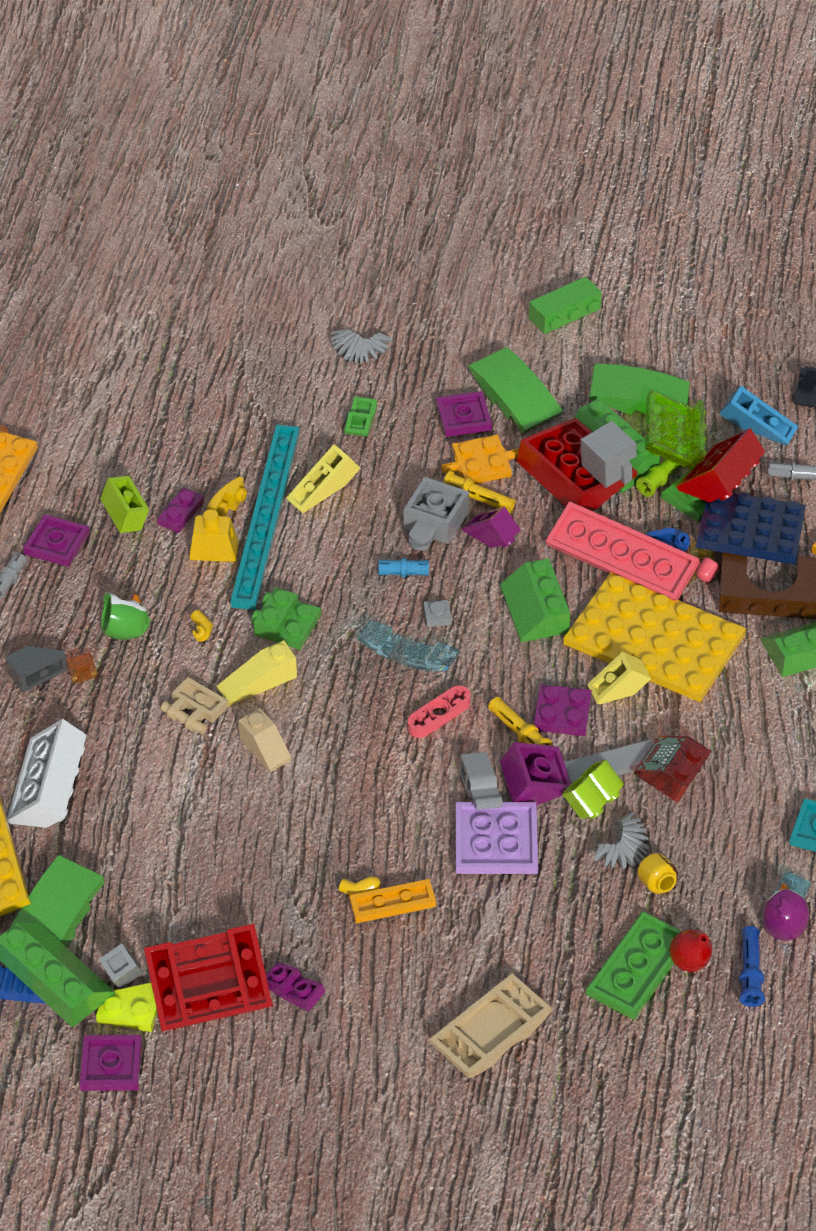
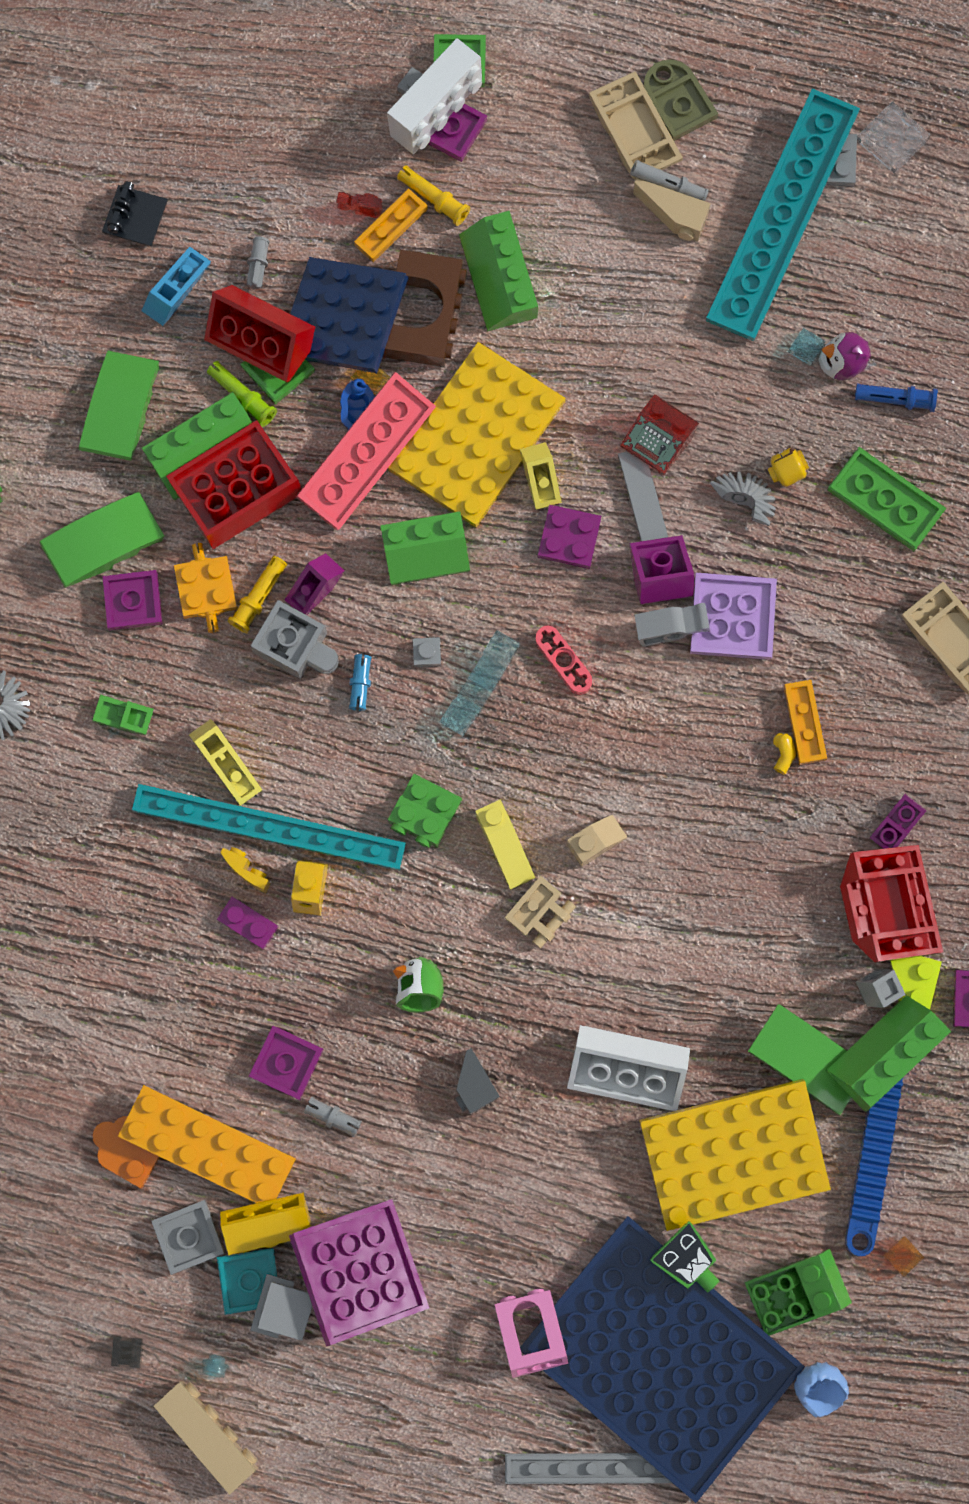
camera: 85 degrees left, 30 degrees up
clear orange plate [66,652,98,684] -> none
lime brick [100,476,149,533] -> none
yellow arm [190,610,213,642] -> none
yellow pin [488,697,553,746] -> none
lime brick [562,759,624,819] -> none
light grey plate [581,421,637,488] -> none
clear neon green bracket [645,389,706,470] -> none
red helmet [669,929,713,972] -> none
coral piece [696,557,721,582] -> none

